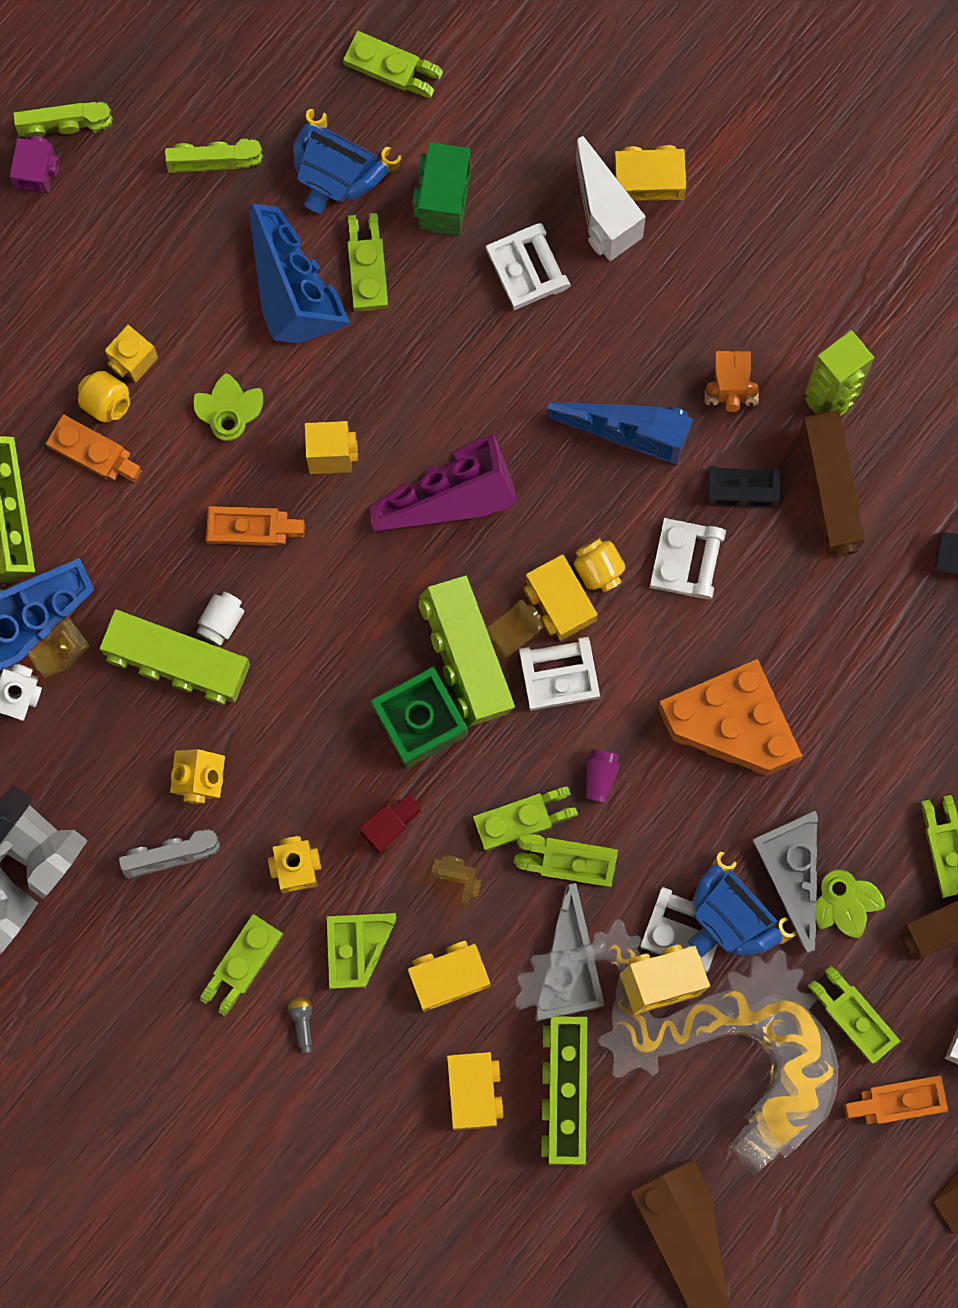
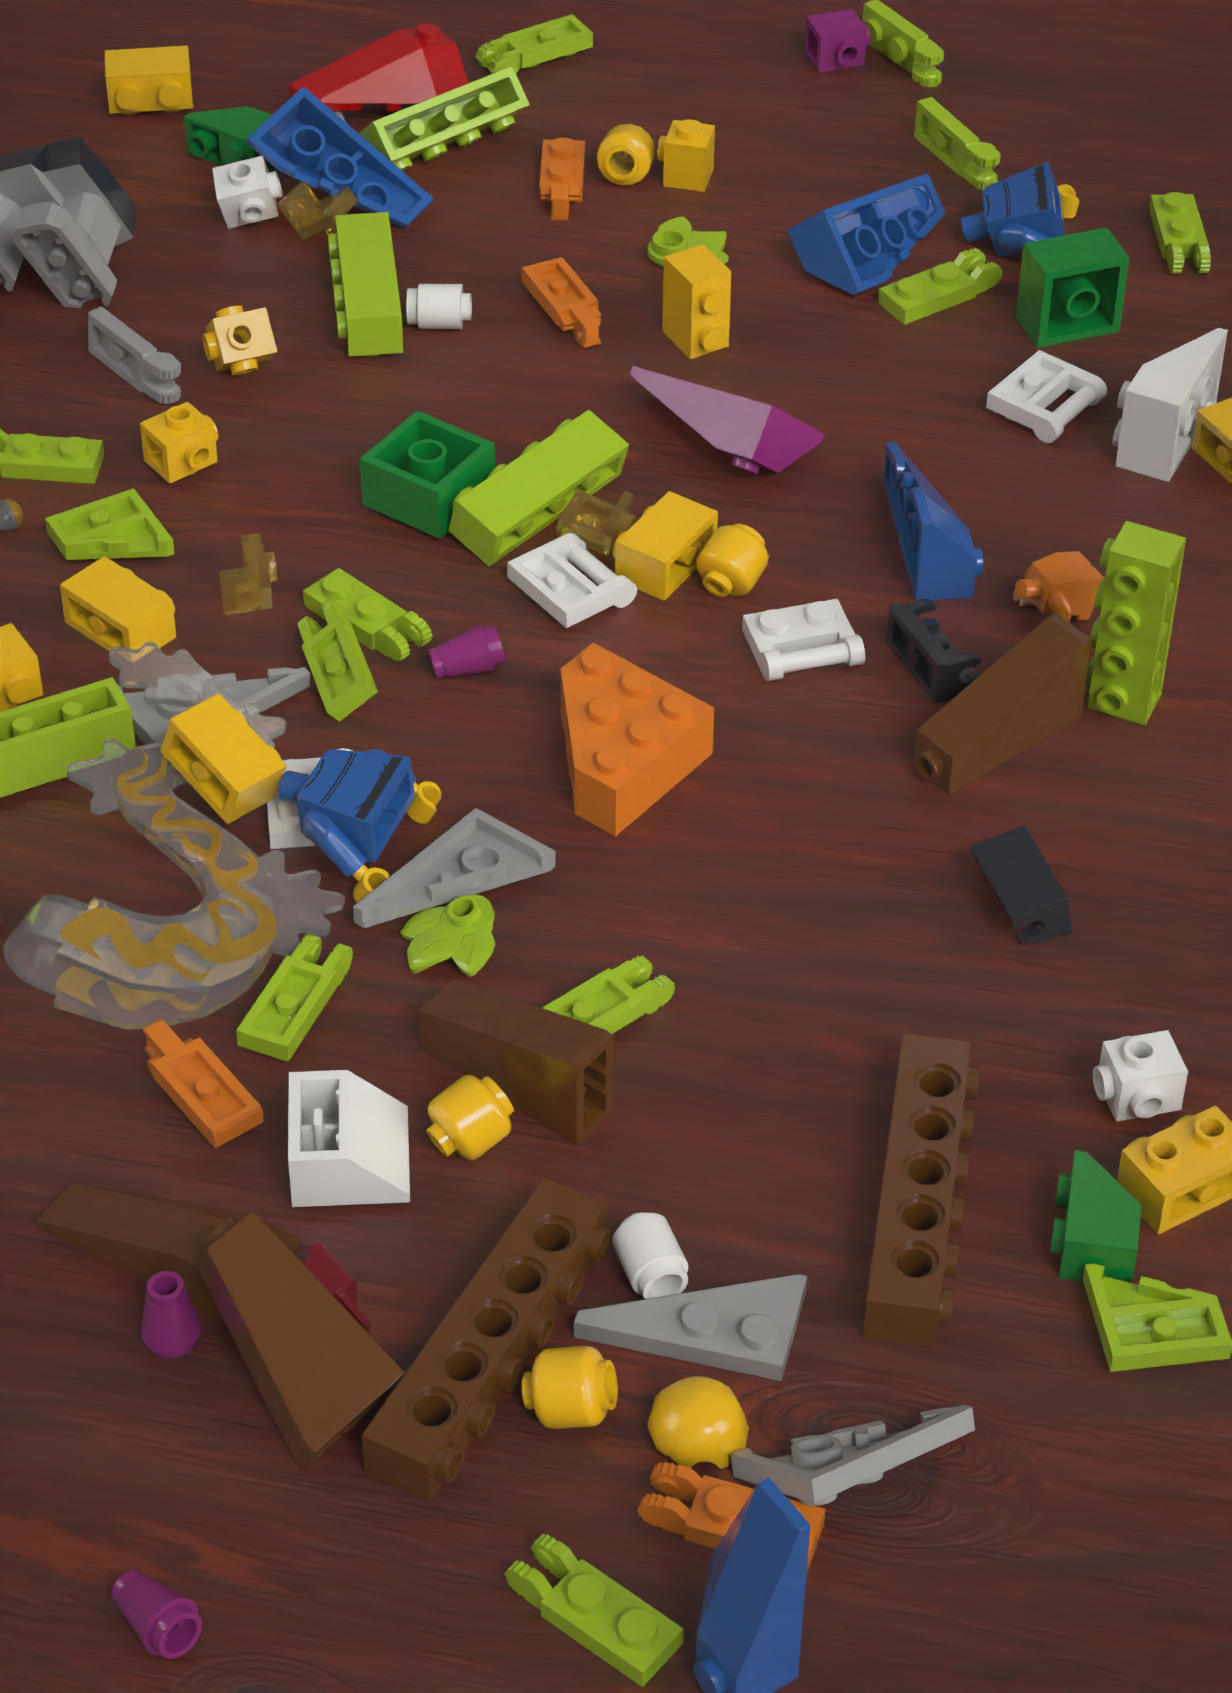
camera: 60 degrees right, 35 degrees down
dark red piece [358,793,422,857] -> none

